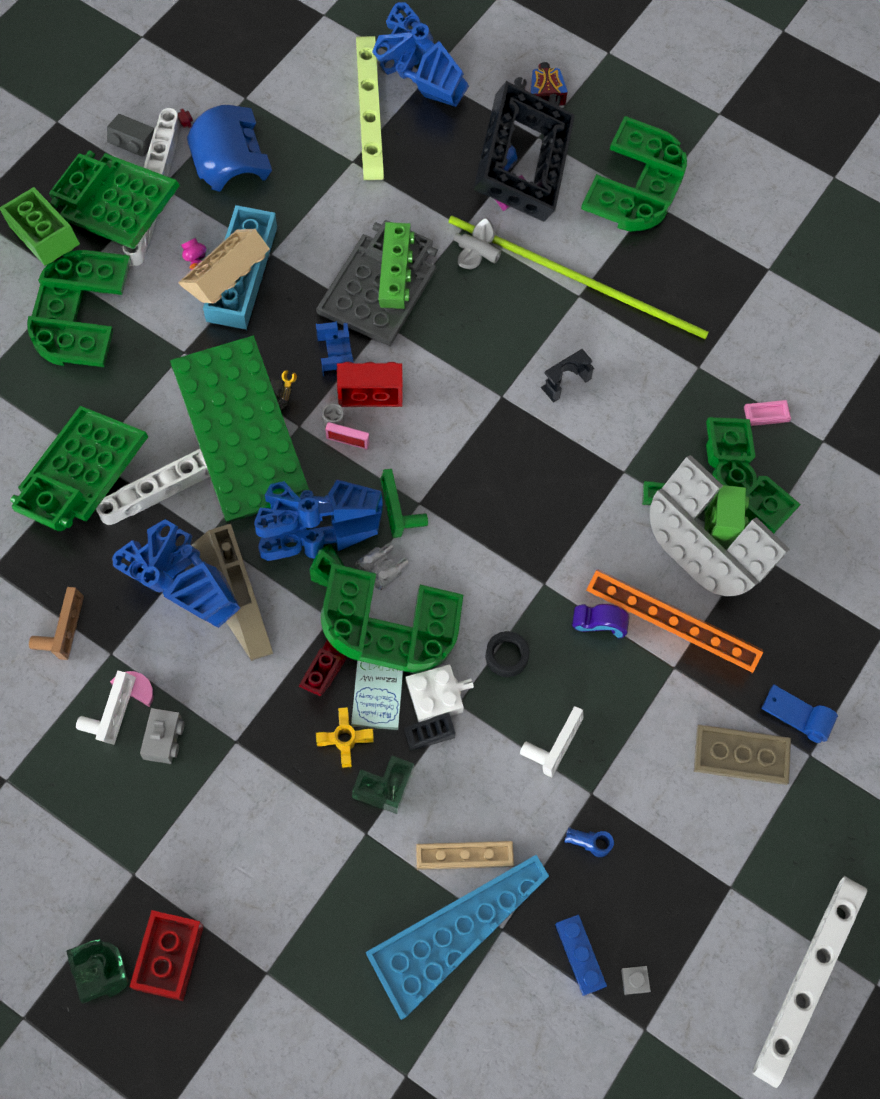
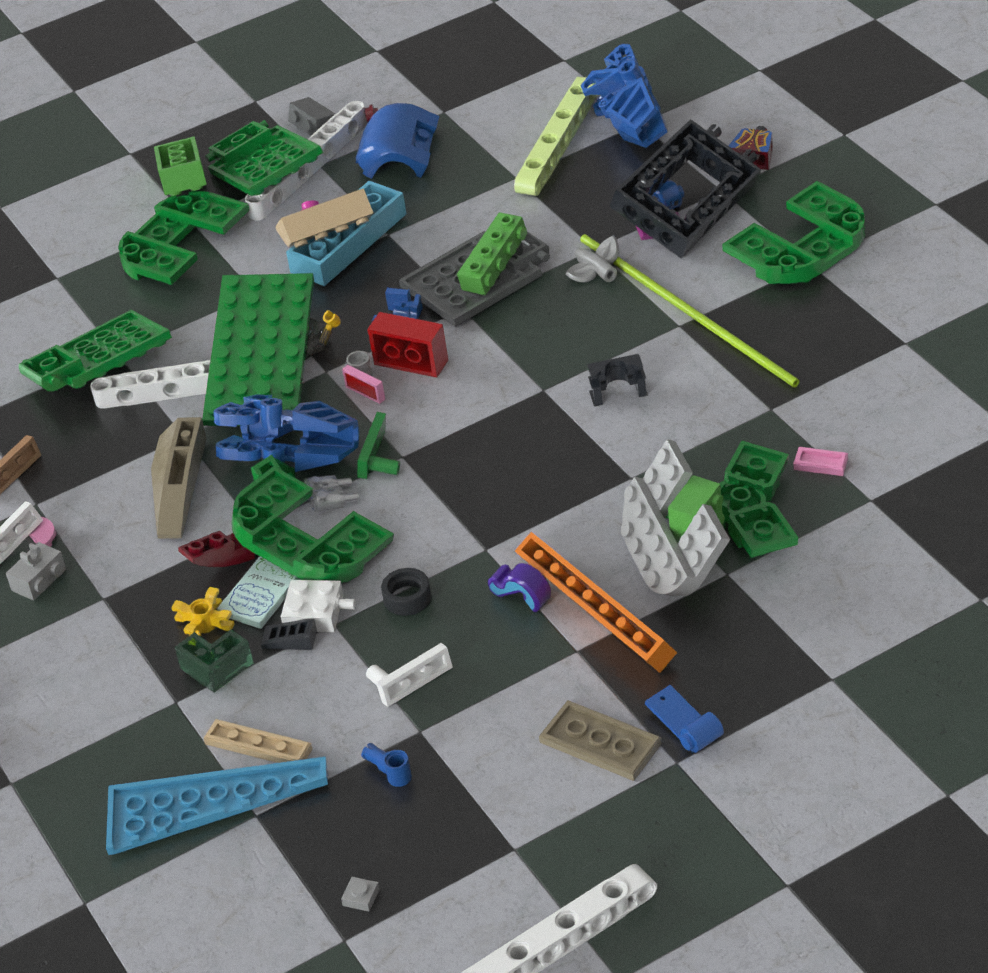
camera: 35 degrees right, 25 degrees down
blue piece [112,519,241,628] -> none
blue plate [555,915,607,996] -> none

